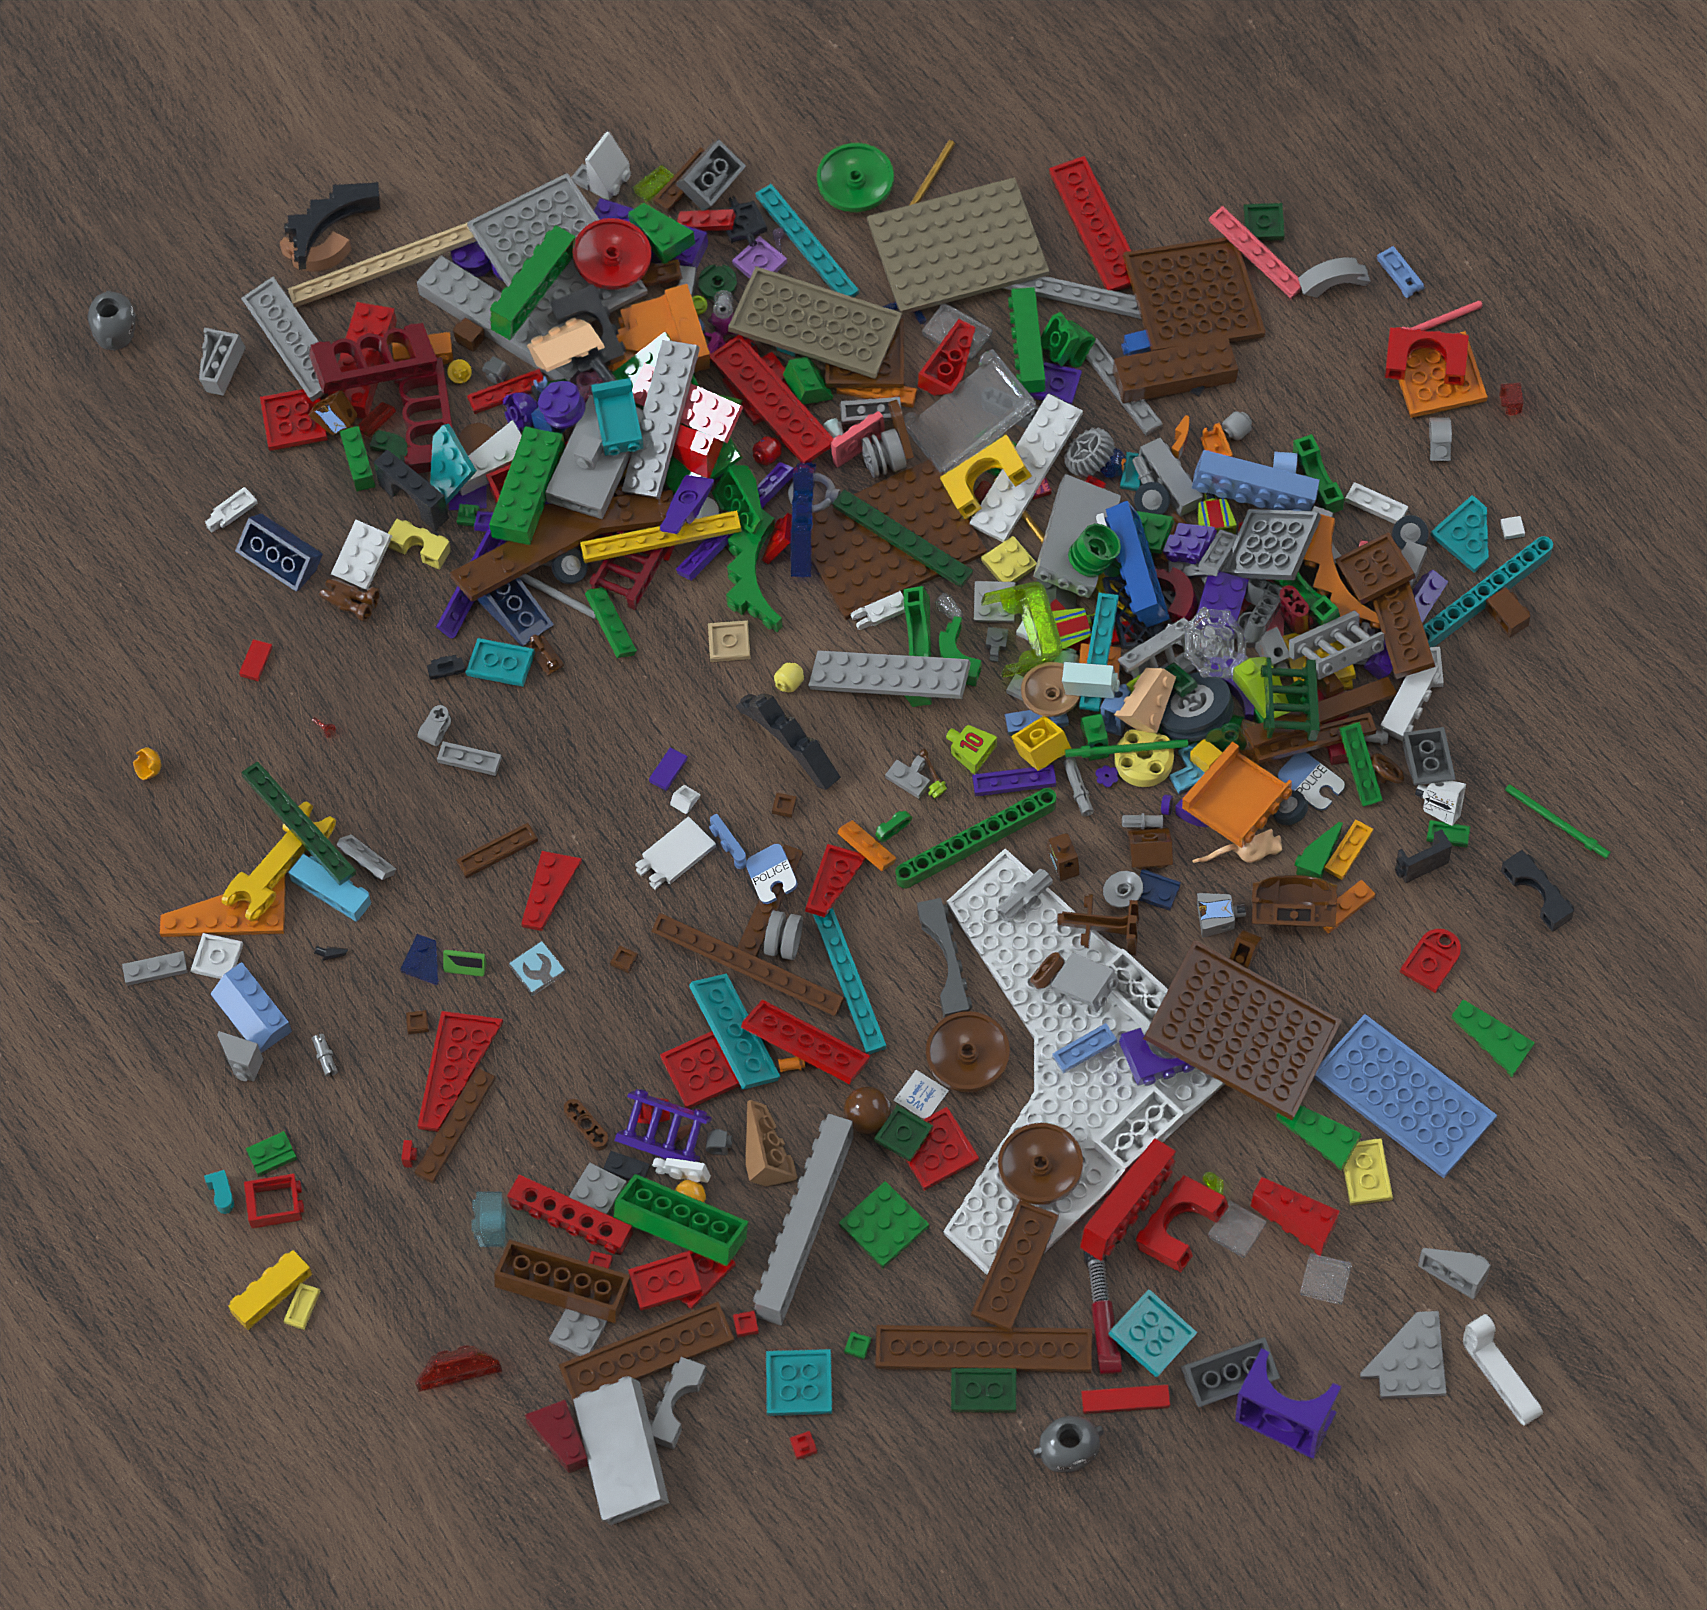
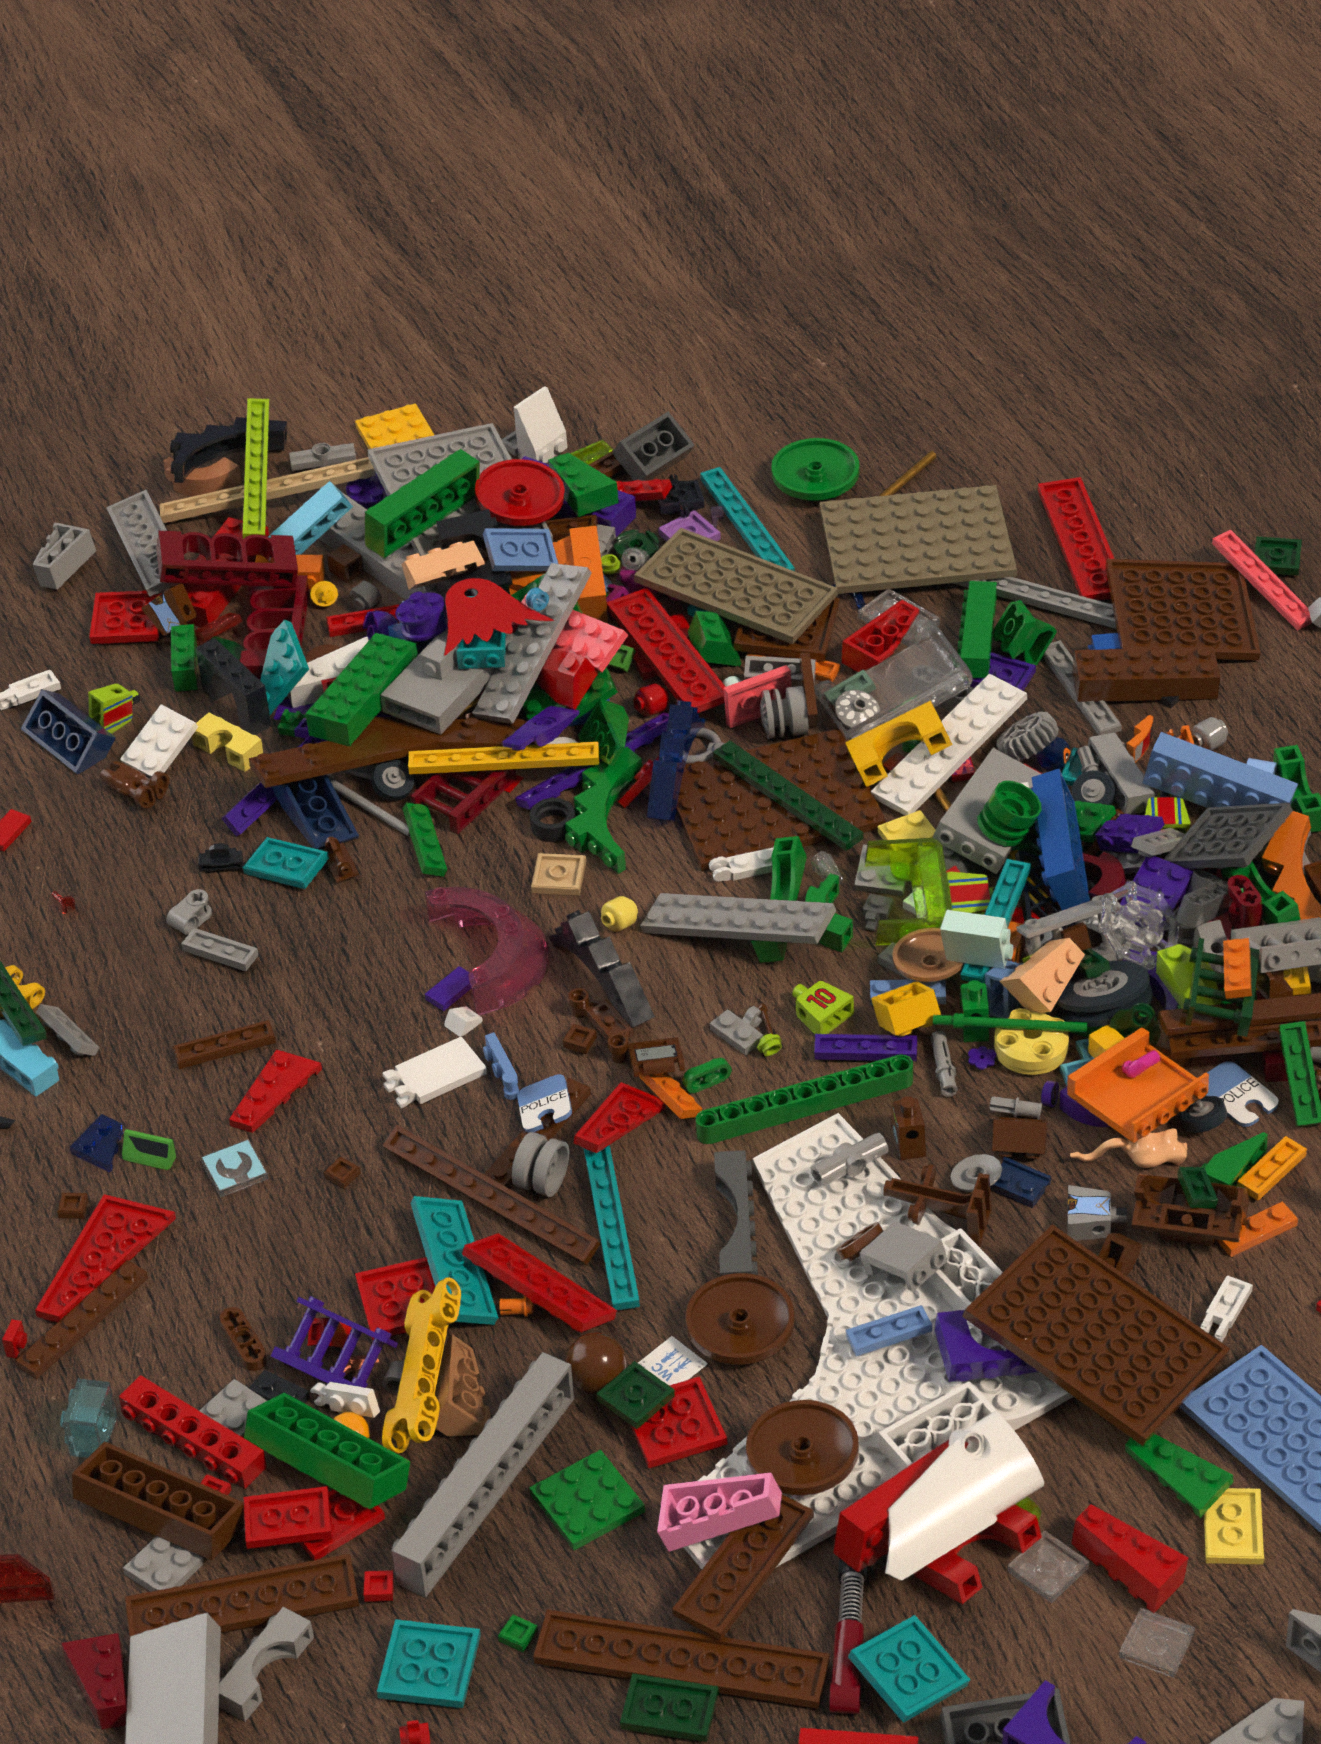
camera: 10 degrees right, 20 degrees down
none -> lime torso [88,684,140,734]
none -> lime plate [243,398,269,539]
none -> medium azure brick [268,481,353,555]
none -> light grey piece [289,443,356,472]
none -> yellow plate [355,403,434,449]
none -> yellow piece [382,1277,461,1454]
none -> clear pink windscreen [425,887,549,1016]
none -> red piece [444,578,554,656]
none -> medium blue plate [483,528,558,571]
none -> dark azure bush [525,587,549,611]
none -> black tyre [530,798,575,842]
none -> reddish brown plate [568,988,634,1063]
none -> reddish brown container [628,1037,685,1078]
none -> bright pink wedge [657,1473,782,1552]
none -> sand green plate [824,669,876,710]
none -> light grey dish [835,690,880,731]
none -> white panel [885,1411,1044,1580]
none -> reddish brown tile [1060,922,1091,951]
none -> dark pink arm [1122,1050,1160,1078]
none -> dark green plate [1177,1167,1218,1209]
none -> white hinge [1200,1275,1253,1343]
none -> orange plate [1223,938,1252,999]

